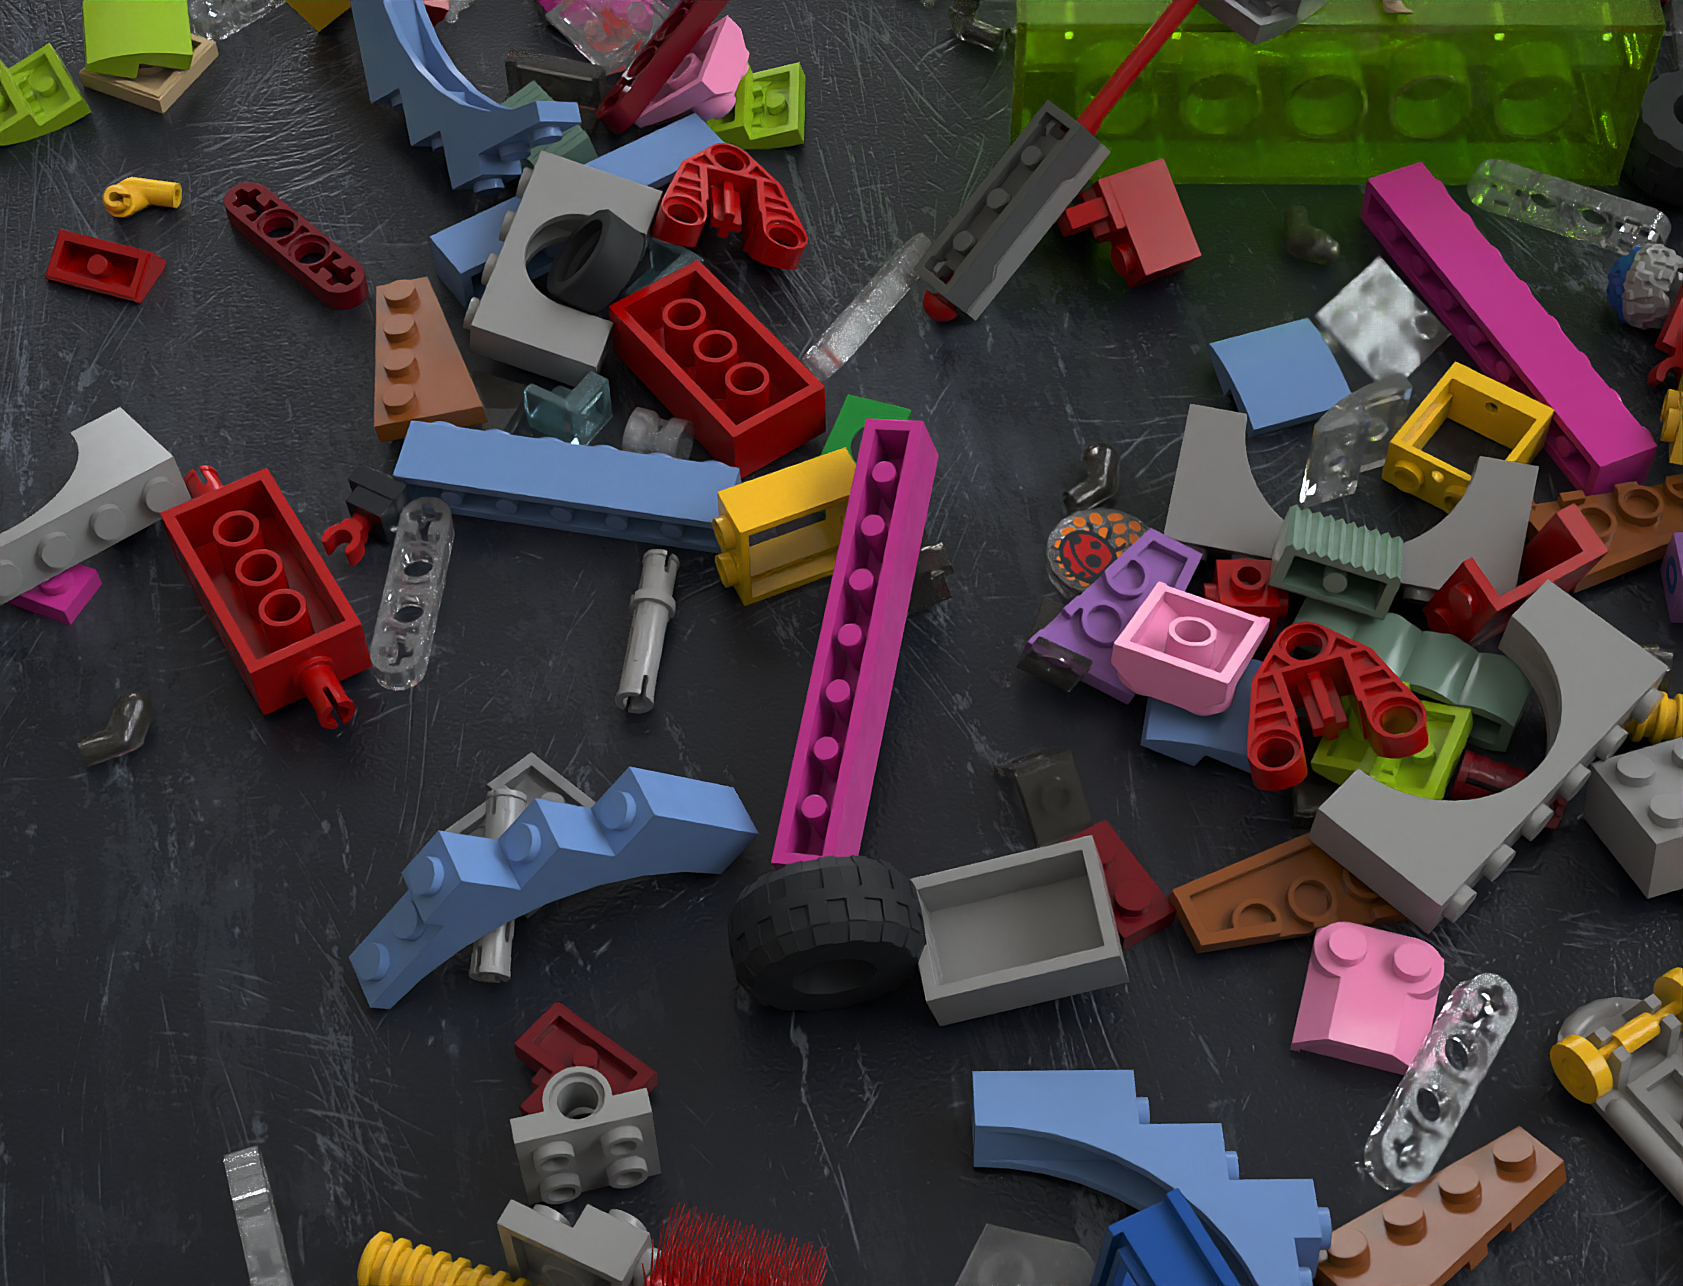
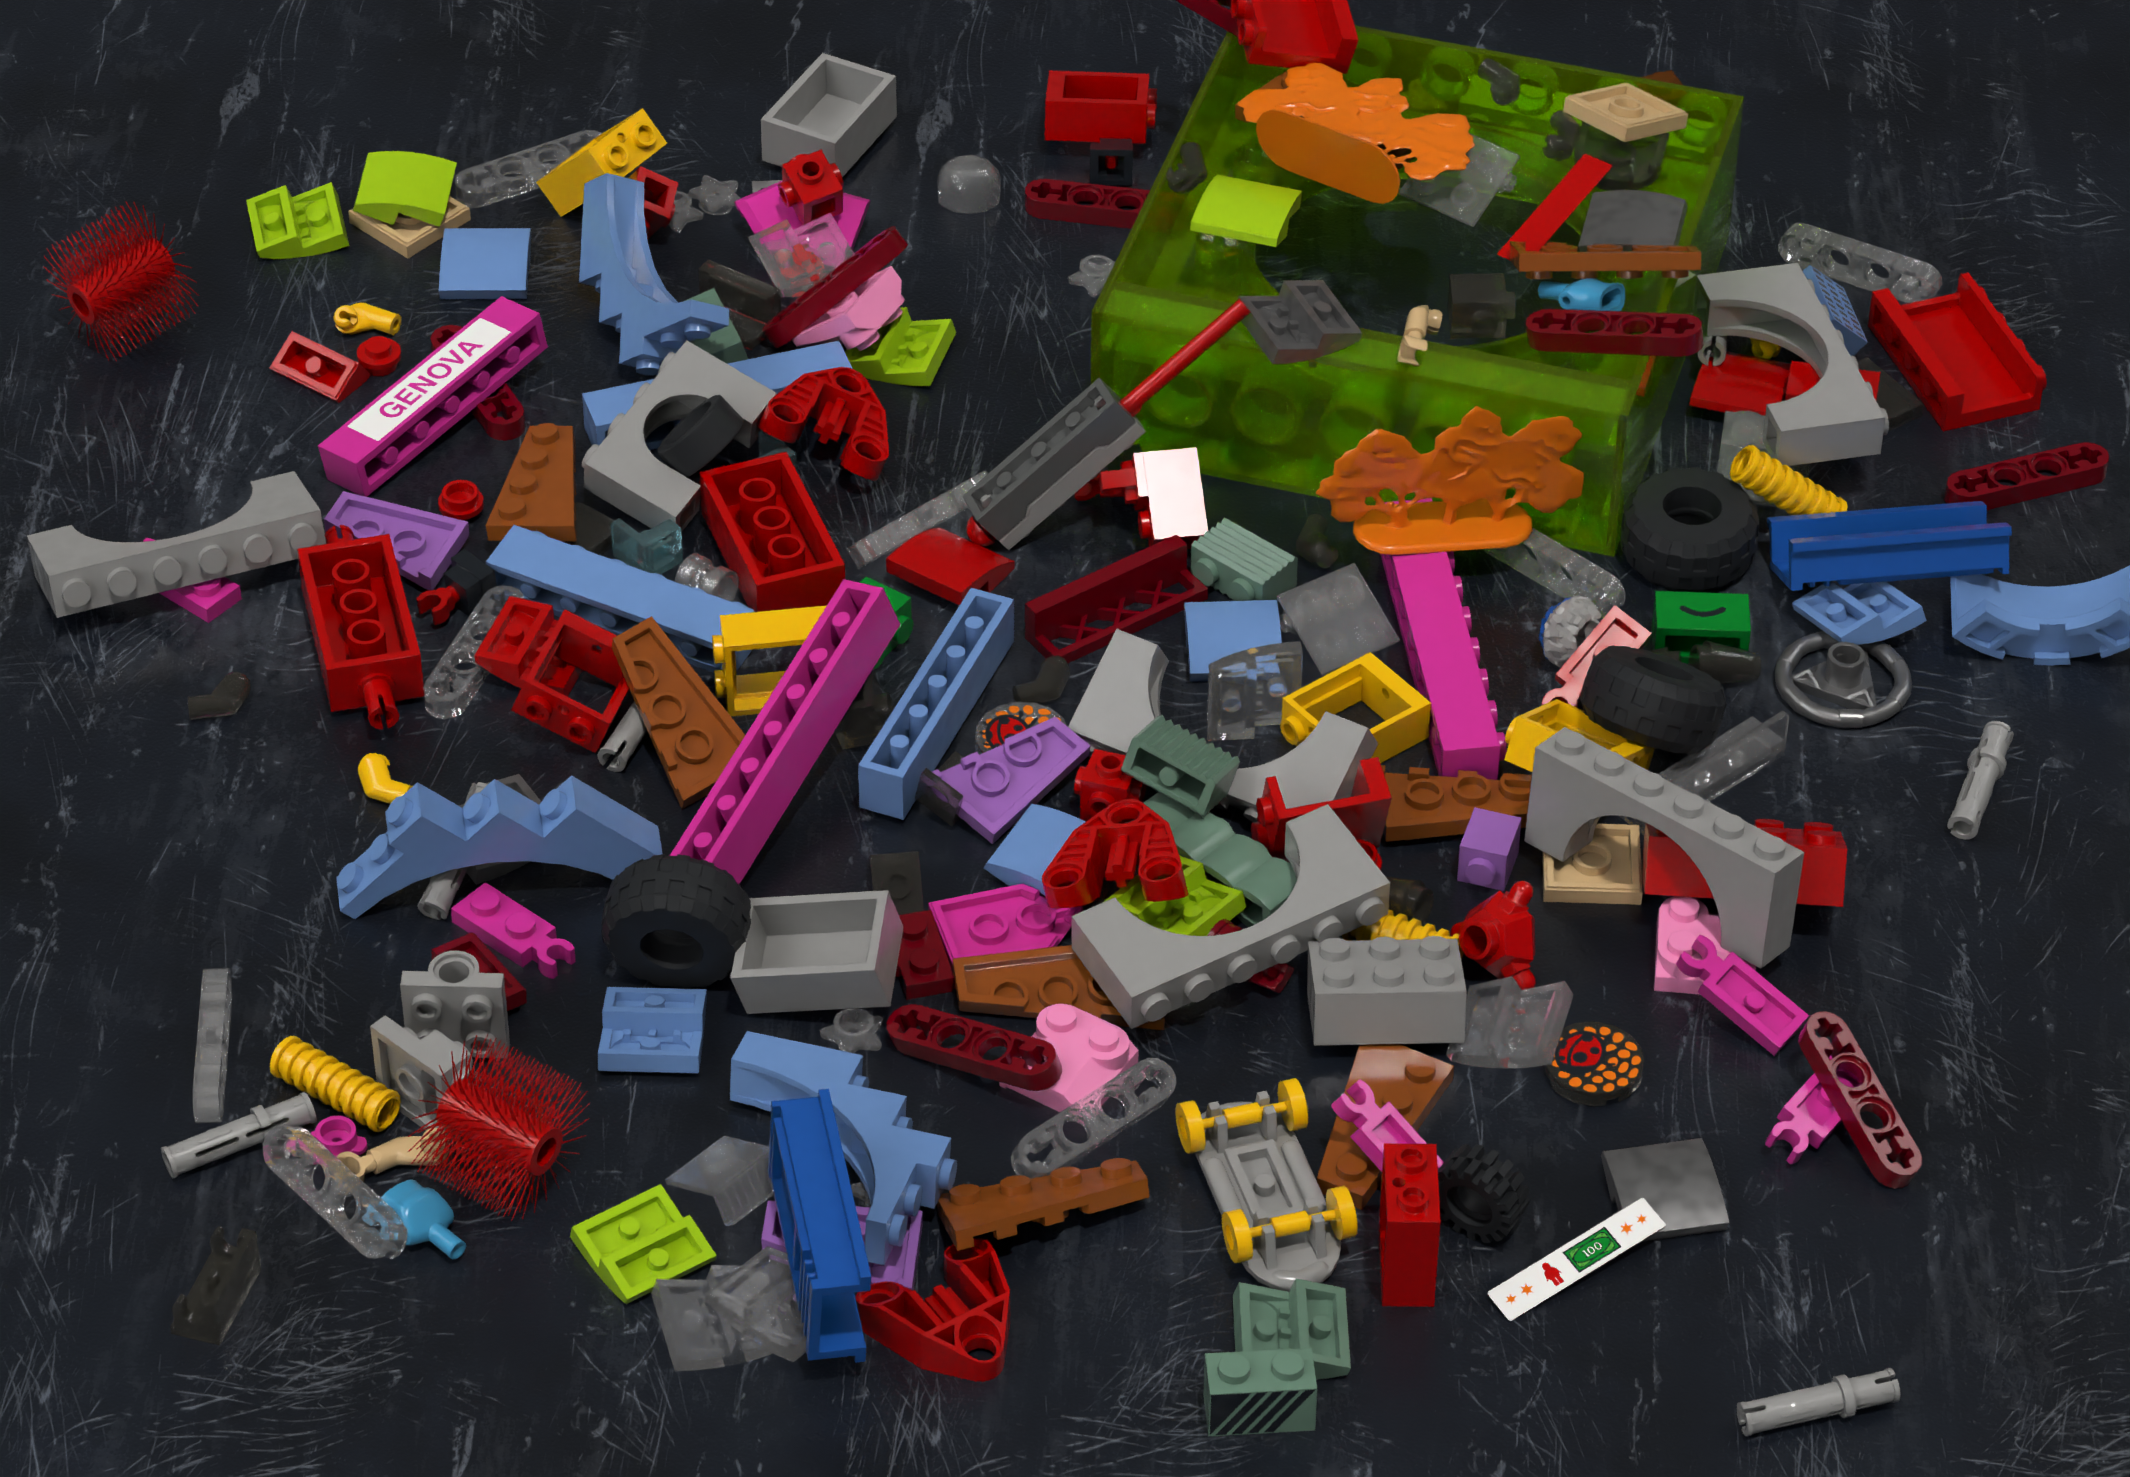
camera: 15 degrees right, 10 degrees down
bright pink slope [1111,581,1270,716] -> none
none -> dark pink brick [318,296,548,497]
none -> medium lavender wing [324,491,469,590]
none -> red plate [357,336,401,376]
none -> yellow arm [358,753,413,804]
none -> red plate [438,480,484,521]
none -> medium blue slope [439,228,531,299]
none -> dark pink plate [451,882,576,979]
none -> red slope [474,596,597,697]
none -> red window [511,609,630,753]
none -> medium blue slope [598,987,707,1073]
none -> dark orange wing [612,616,745,810]
none -> clear plate [820,1008,883,1053]
none -> medium blue brick [858,588,1014,820]
none -> red slope [886,527,1015,605]
none -> dark red beam [886,1004,1062,1091]
none -> dark pink tile [928,884,1083,972]
none -> dark red fence [1025,534,1208,669]
none -> sand green brick [1191,517,1298,601]
none -> orange plant [1316,405,1584,555]

